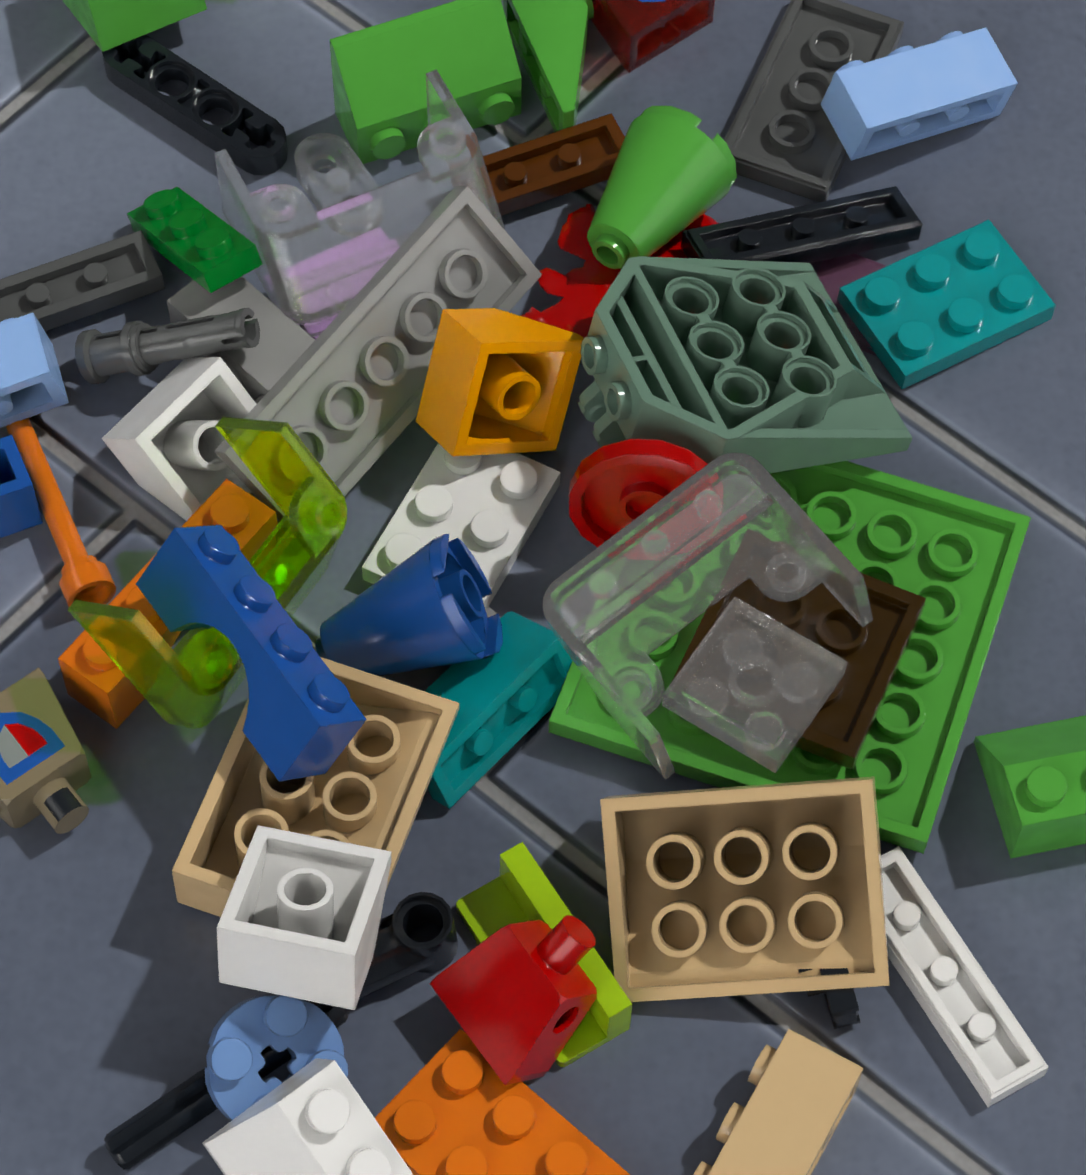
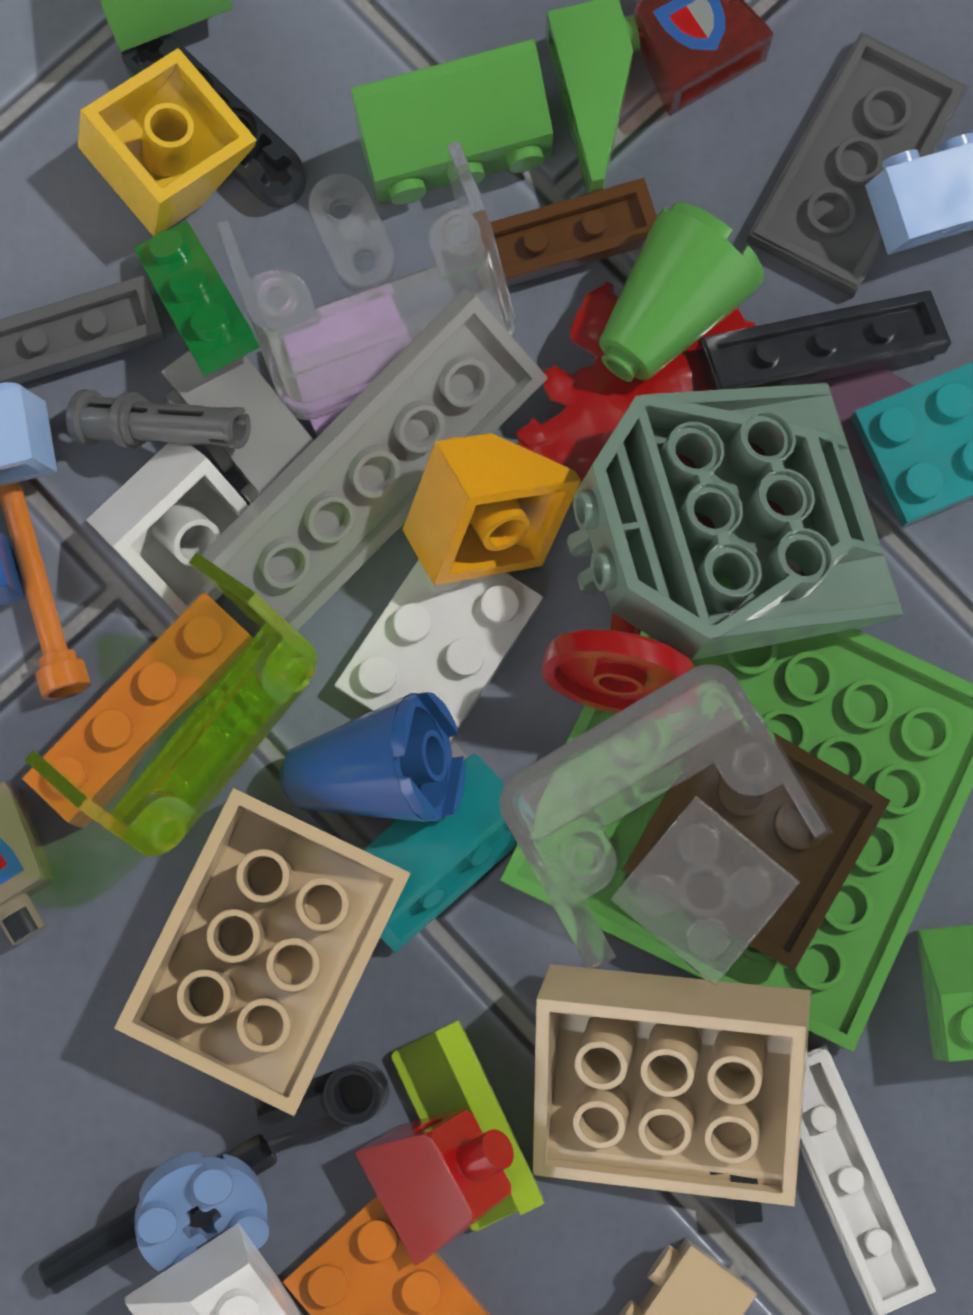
camera: 10 degrees right, 20 degrees up
blue arch [136,525,367,782] -> none
white slope [217,825,392,1010] -> none
none -> yellow slope [78,48,257,237]

